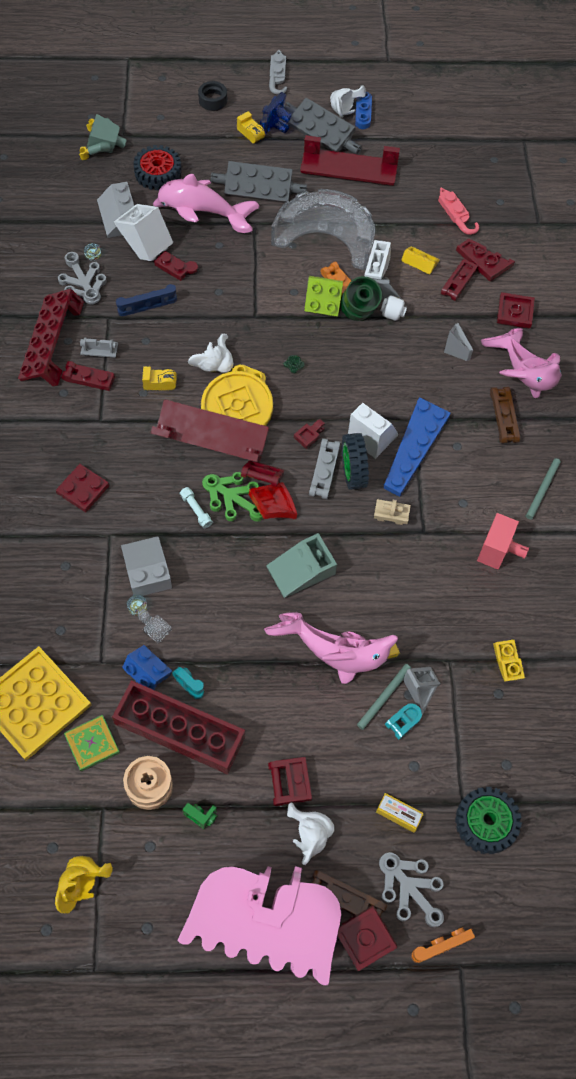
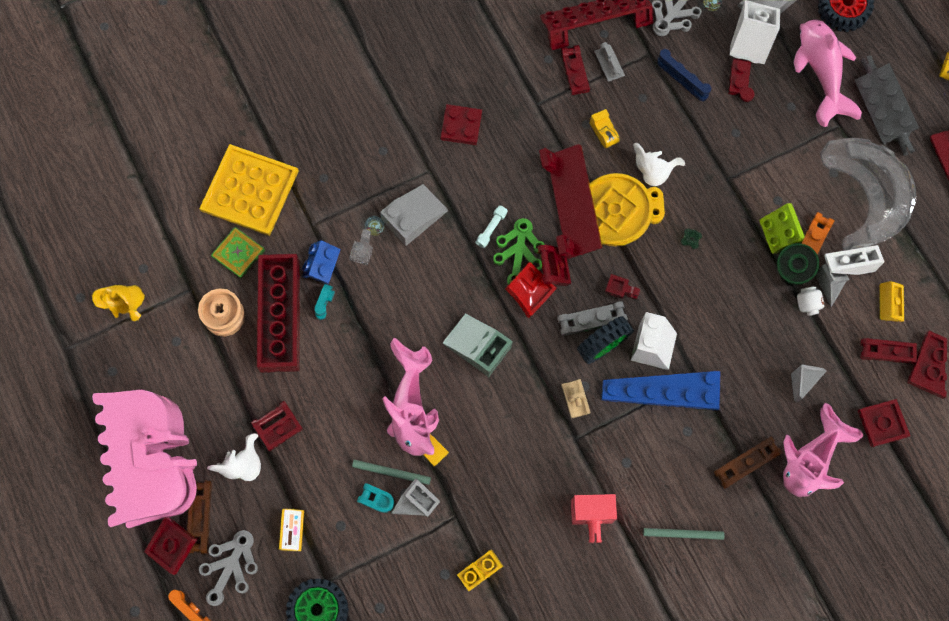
camera: 65 degrees right, 10 degrees up
green bracket [183,803,218,830] -> none

